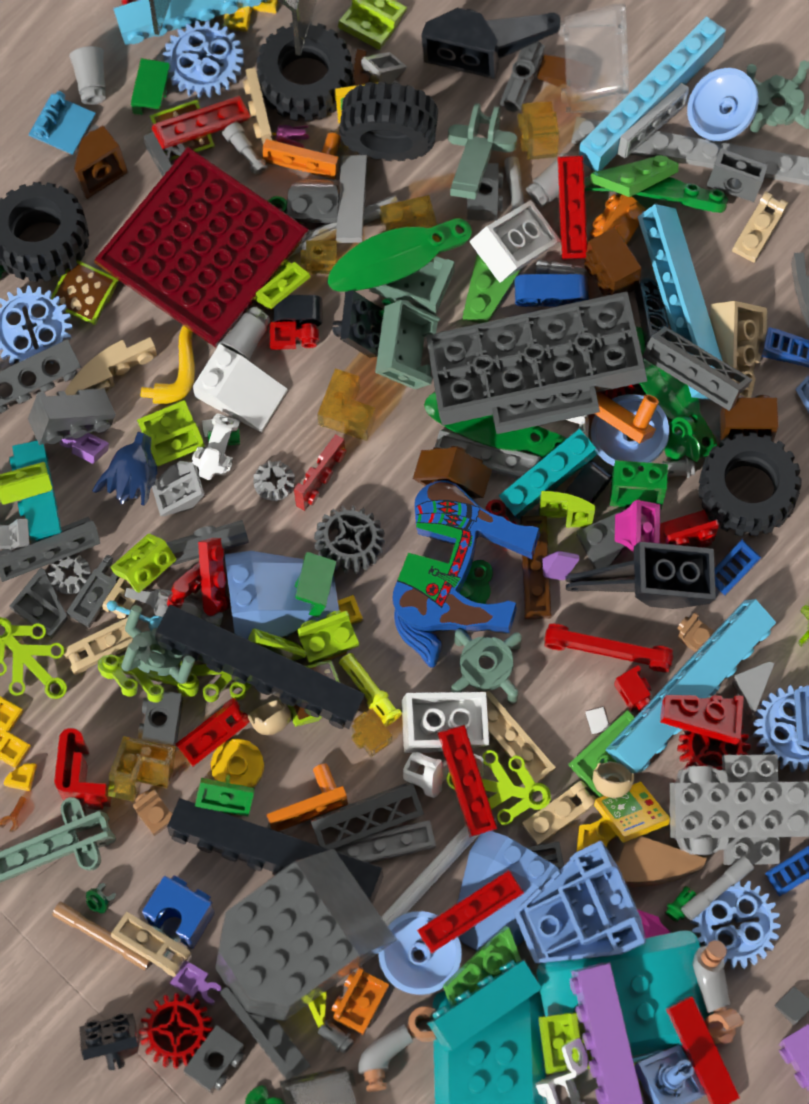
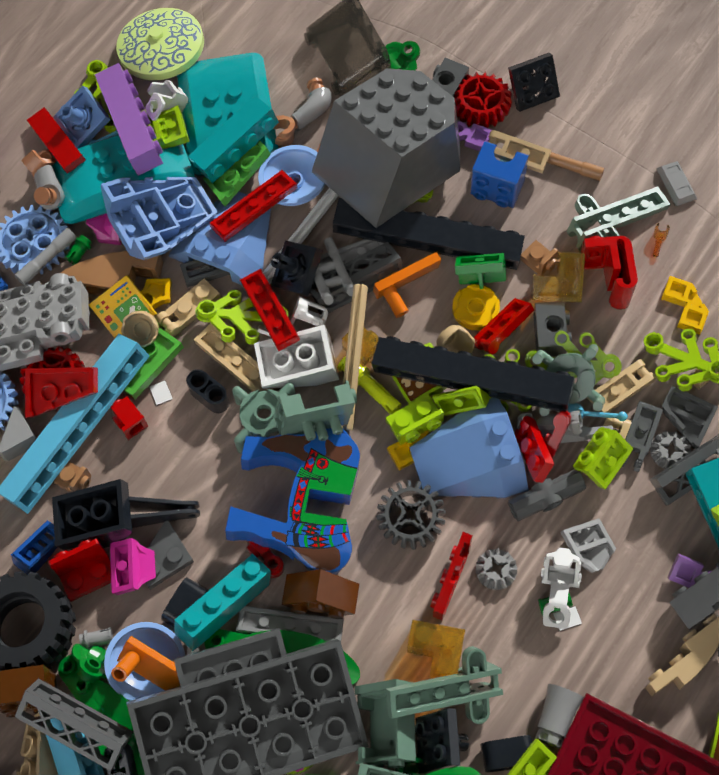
camera: 175 degrees right, 5 degrees down
yellow tile [3,763,37,792] -> none
dark green plate [86,883,116,913] -> none
dark blue piece [92,432,158,506] -> none
lime slope [137,400,206,467] -> none
yellow animal [141,325,195,404] -> none
white slope [193,344,288,433] -> none
red plate [270,321,319,350] -> none
green panel [295,552,336,618] -> none
green plate [459,560,493,604] -> none
reddish brown tile [520,516,551,619] -> none
lime slope [539,491,595,528] -> none
medium lavender slope [542,551,579,580] -> none
red piece [544,623,674,673] -> none
green window [609,460,668,510] -> none
none -> black beam [186,369,229,414]
none -> black plate [271,240,323,296]
none -> sand green piece [274,380,357,441]
none -> light grey piece [314,237,354,305]
none -> tan axle [342,284,368,431]
none -> sand green piece [386,646,503,724]

